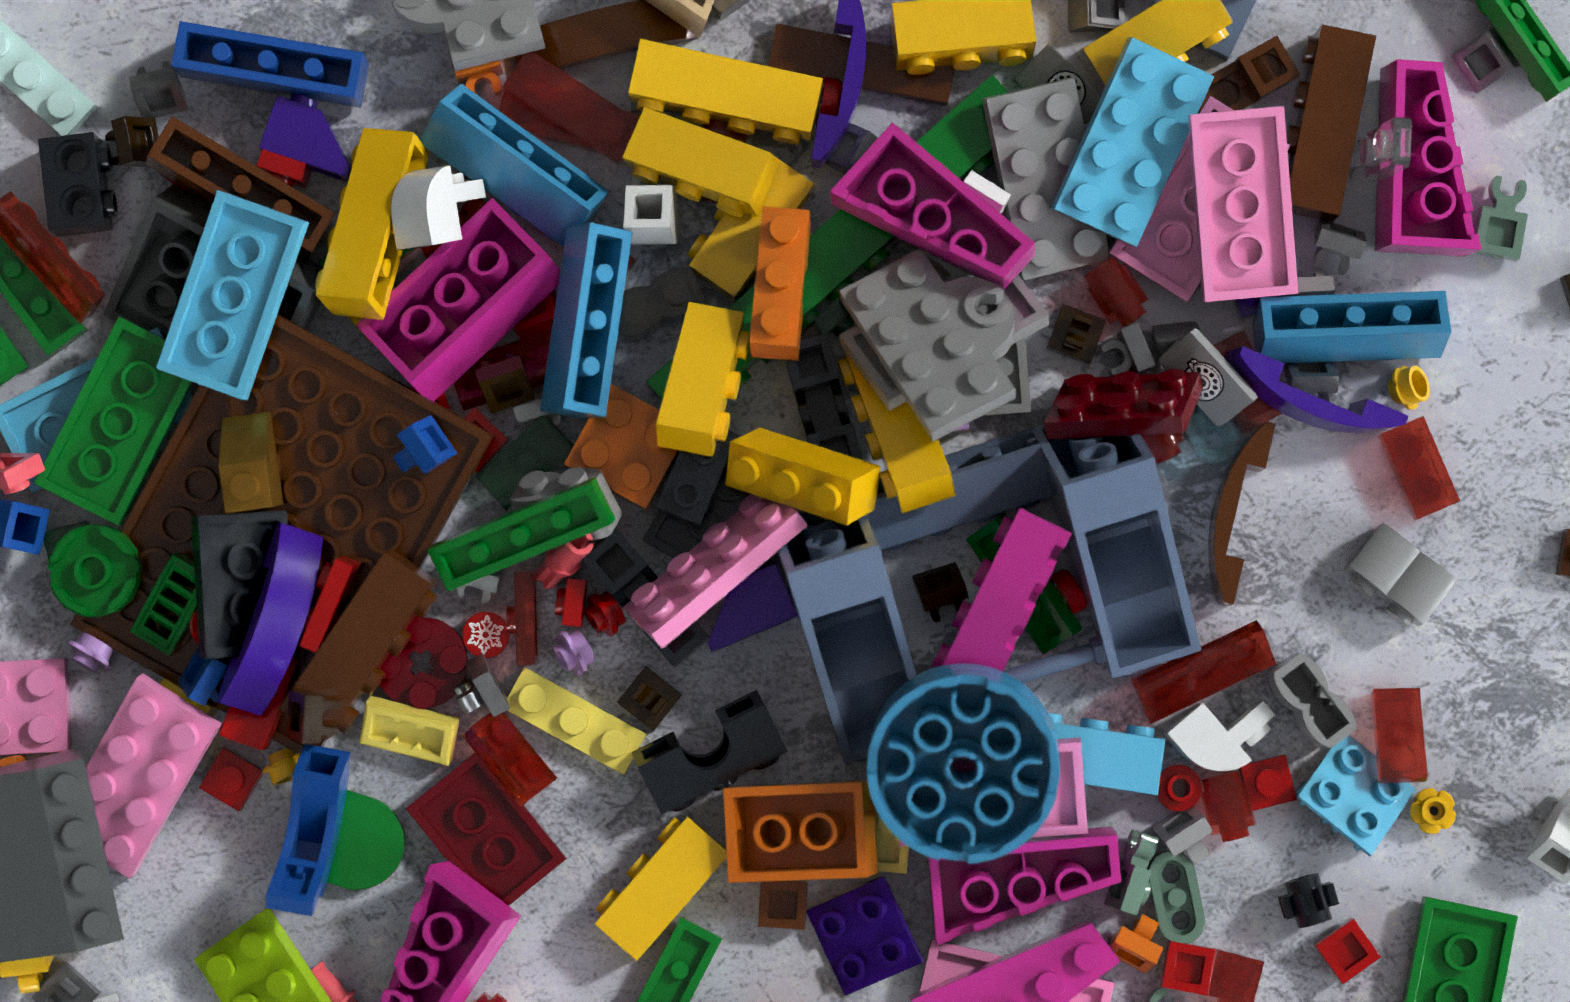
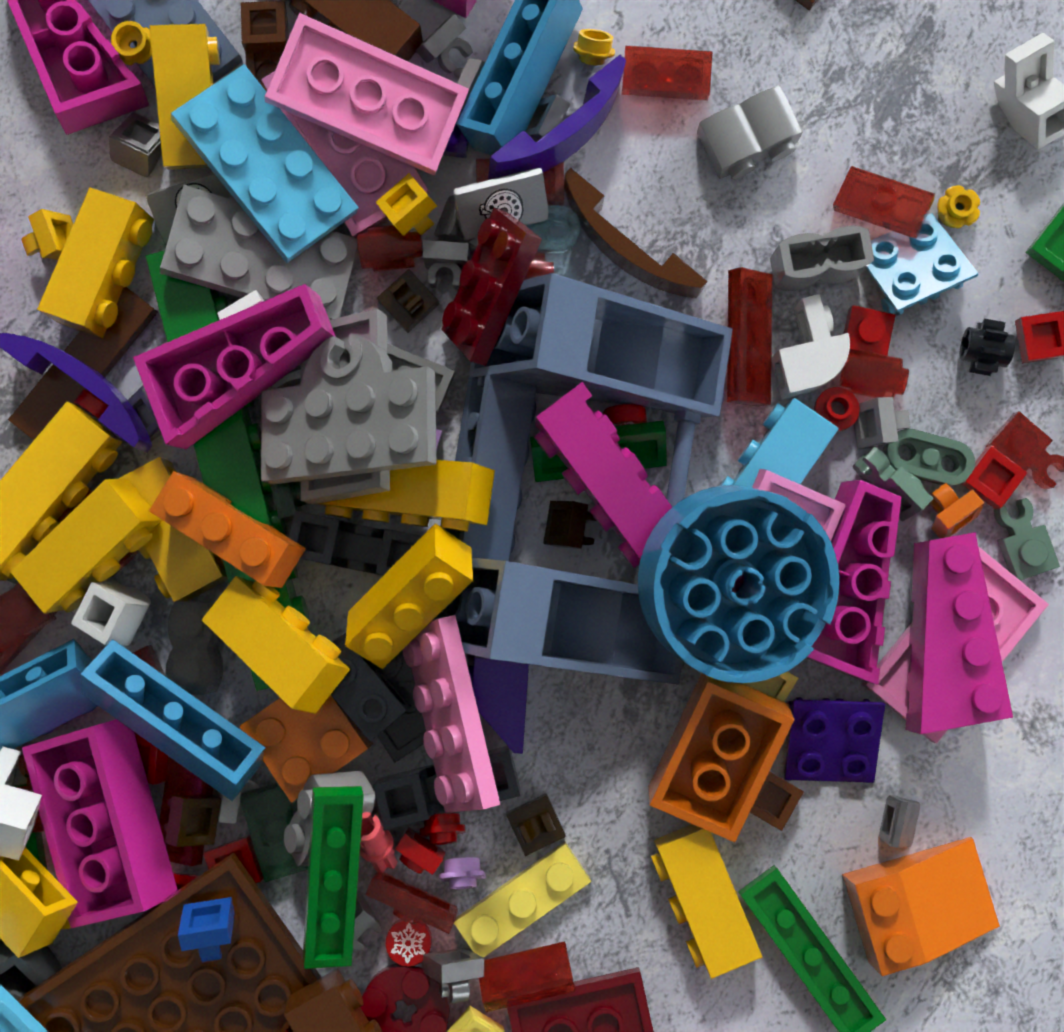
camera: 65 degrees left, 0 degrees up
black arch [632,690,788,815] -> none
none -> yellow tile [376,173,437,236]

